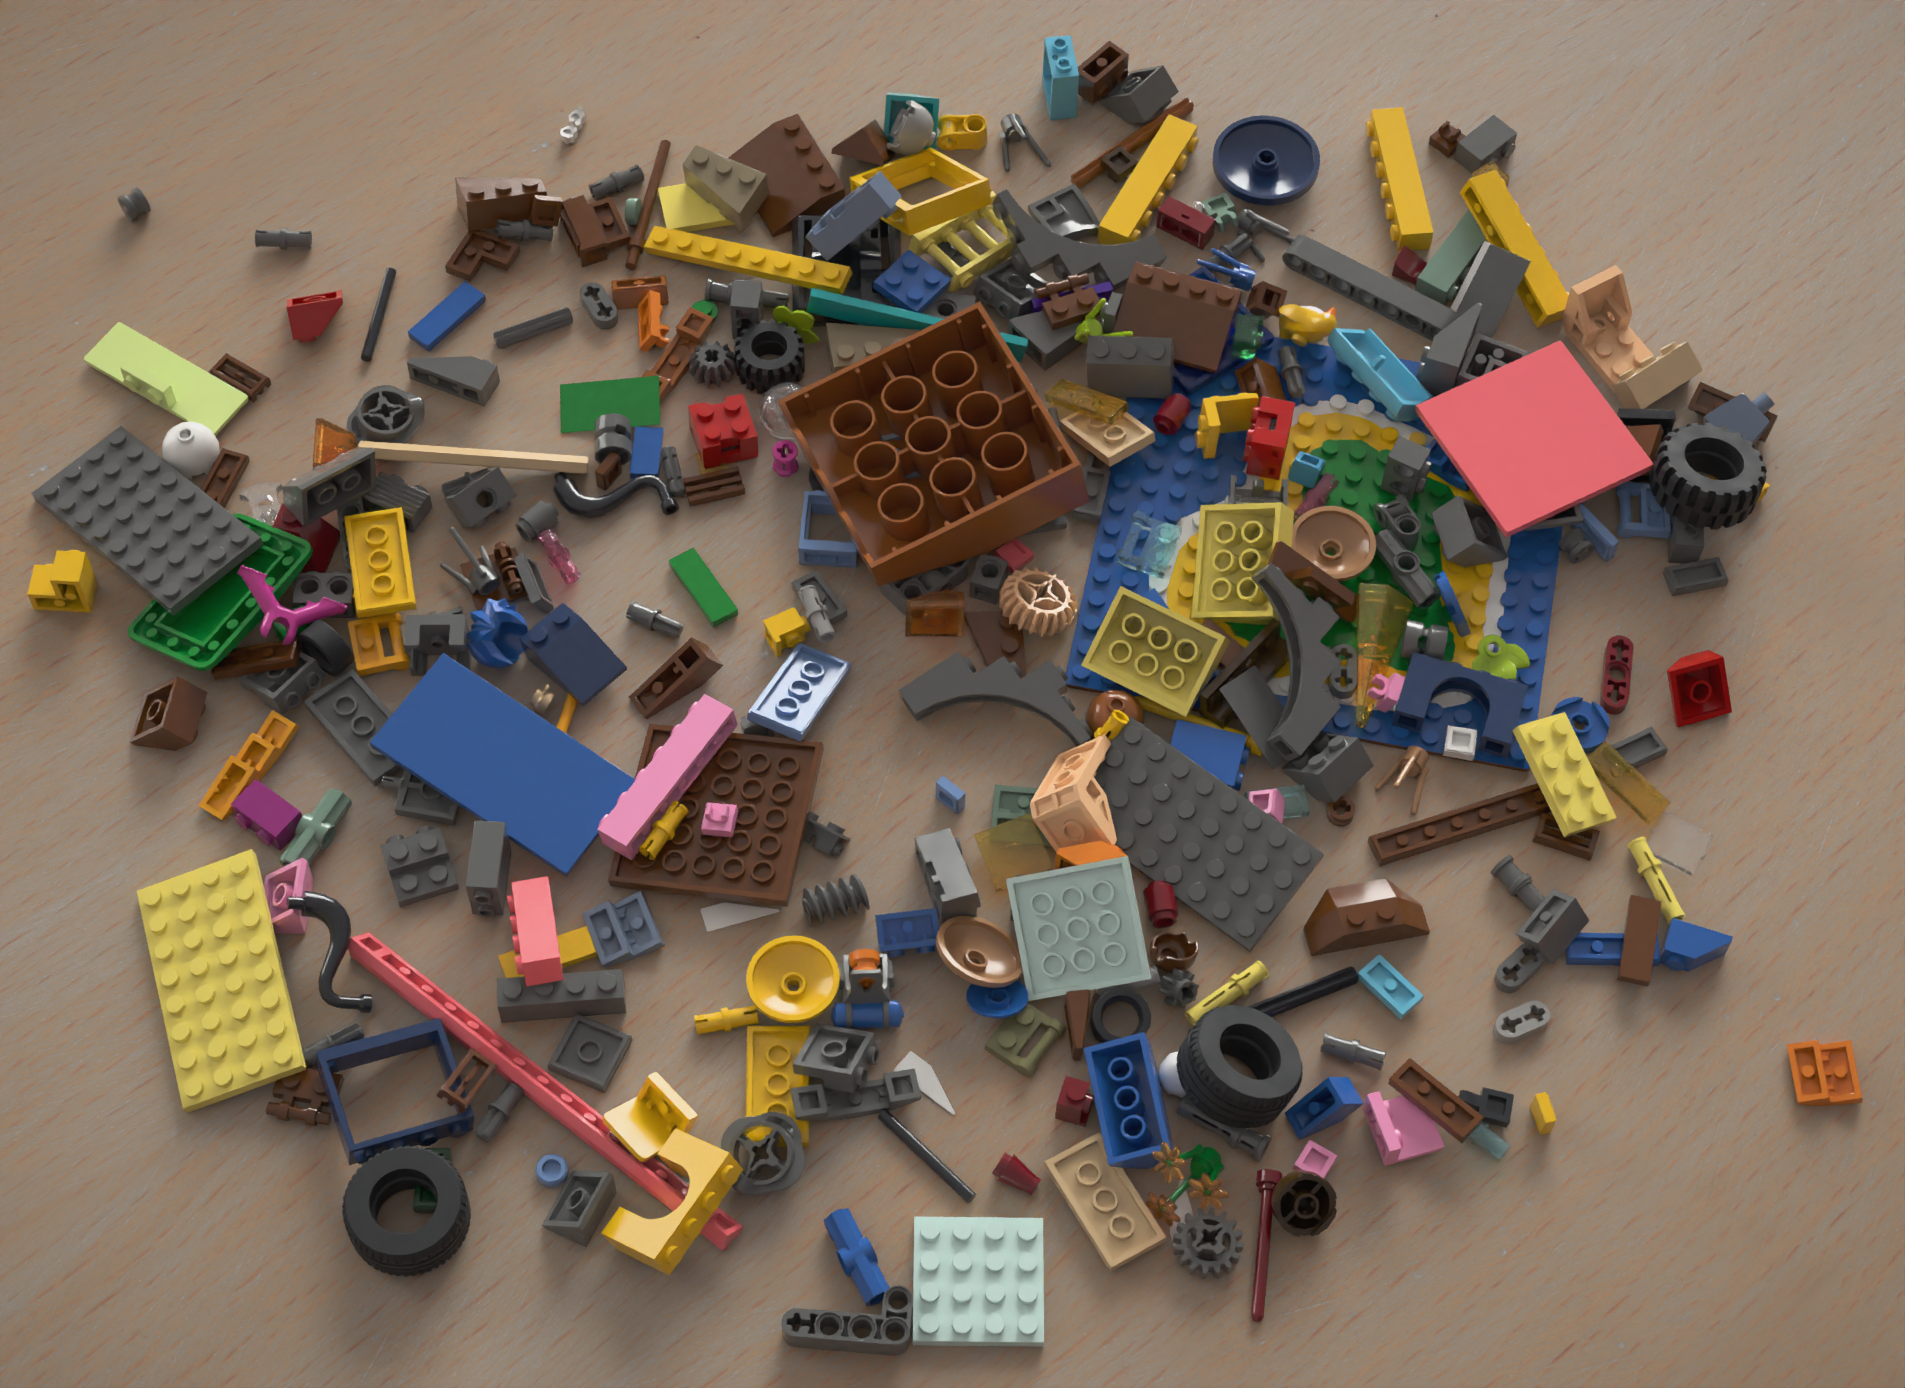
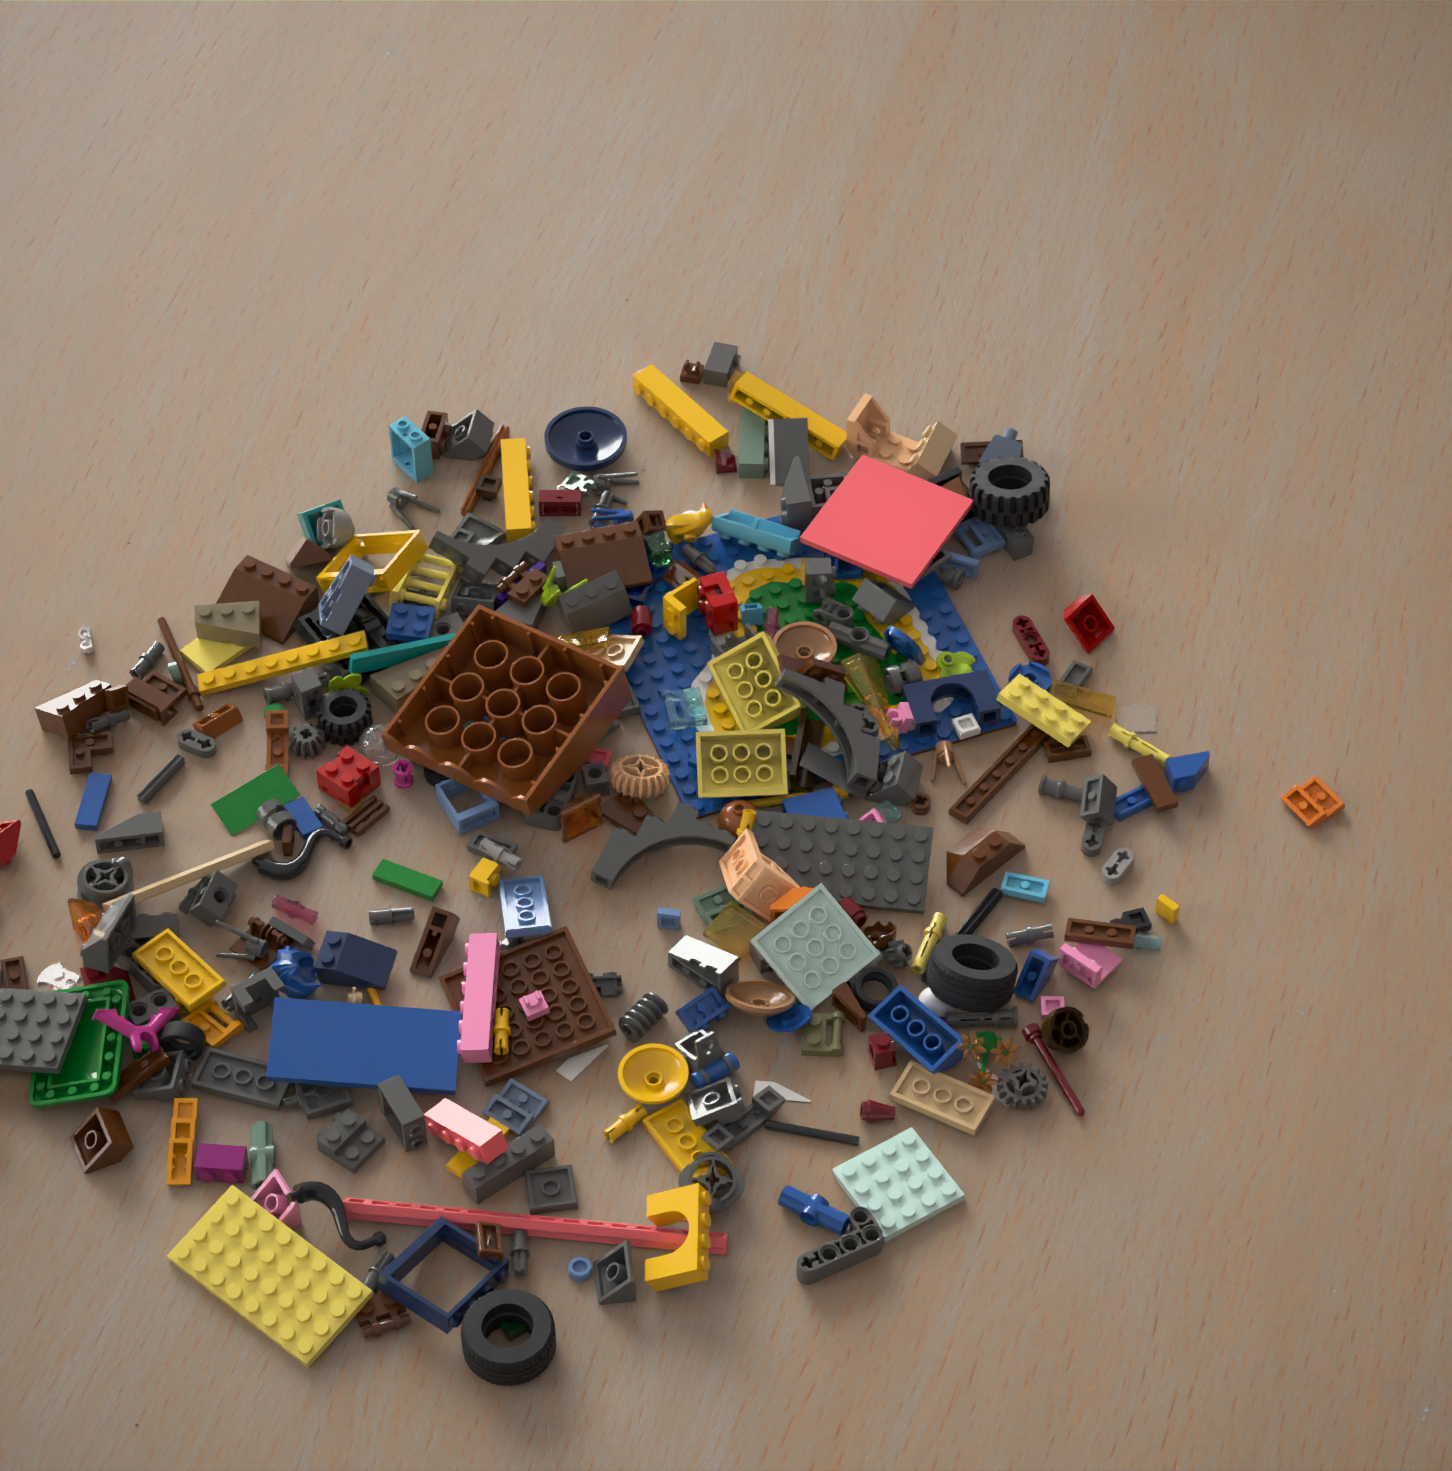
camera: 30 degrees left, 10 degrees down
dark grey brick [515,501,559,542] -> none
yellow bracket [602,1072,698,1162] -> none
orange plate [638,290,670,352] -> none
orange wheel [849,949,880,989] -> none
yellow piece [937,114,988,150] -> none
dark grey beam [1282,235,1459,341] -> none
dark grey tile [1663,557,1729,596] -> none

